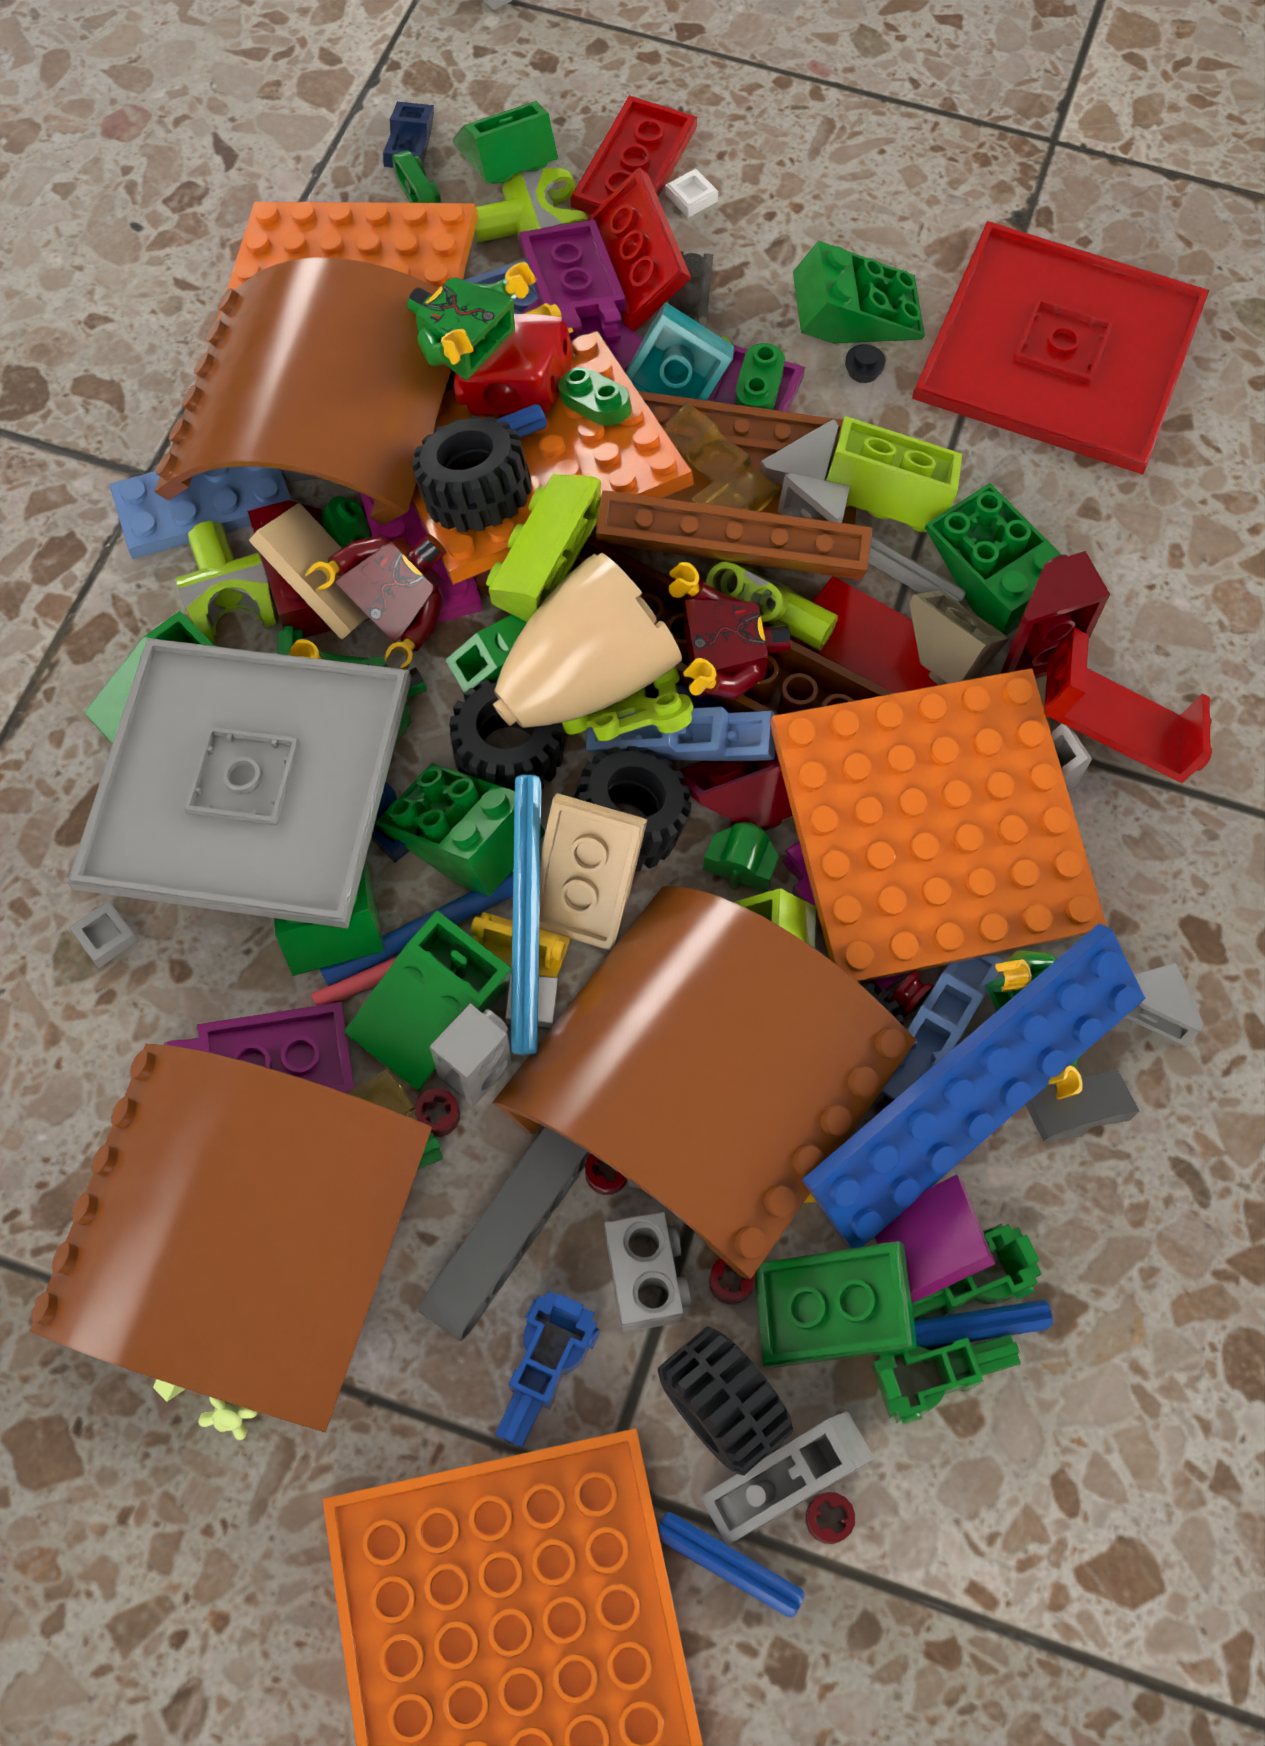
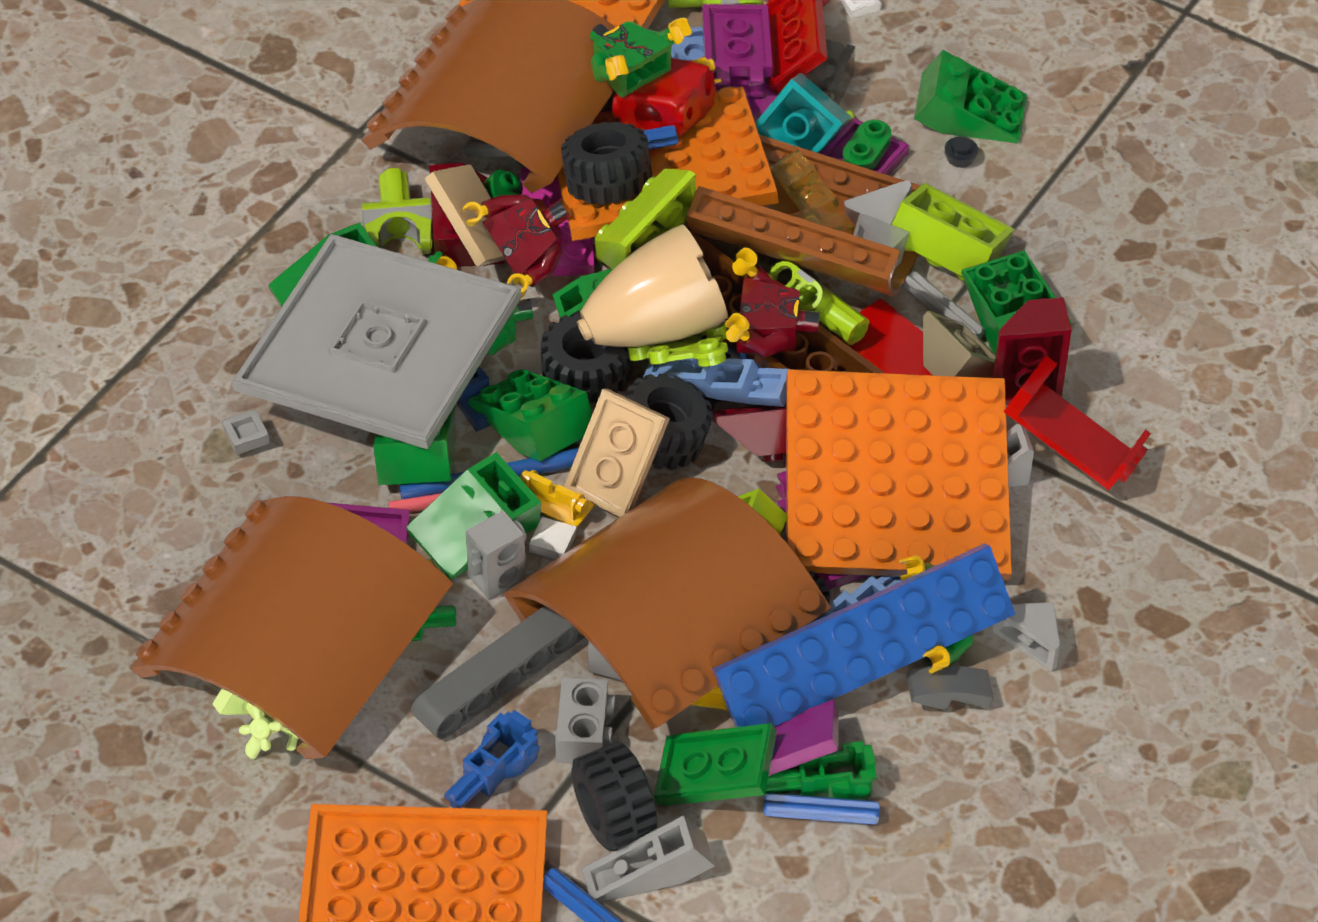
camera: 15 degrees right, 15 degrees down
medium blue plate [109,467,291,559] -> none
dark red bush [415,1088,460,1137] -> none
dark azure axle [510,775,541,1055] -> none
green plate [558,367,632,426] -> none
dark red bush [585,1153,628,1195] -> none
green piece [703,822,779,892] -> none
dark red bush [709,1258,755,1305] -> none
dark red bush [805,1492,855,1544] -> none
green piece [872,1334,1021,1425] -> none
dark red bush [889,971,934,1018] -> none
red tile [912,221,1209,475] -> none

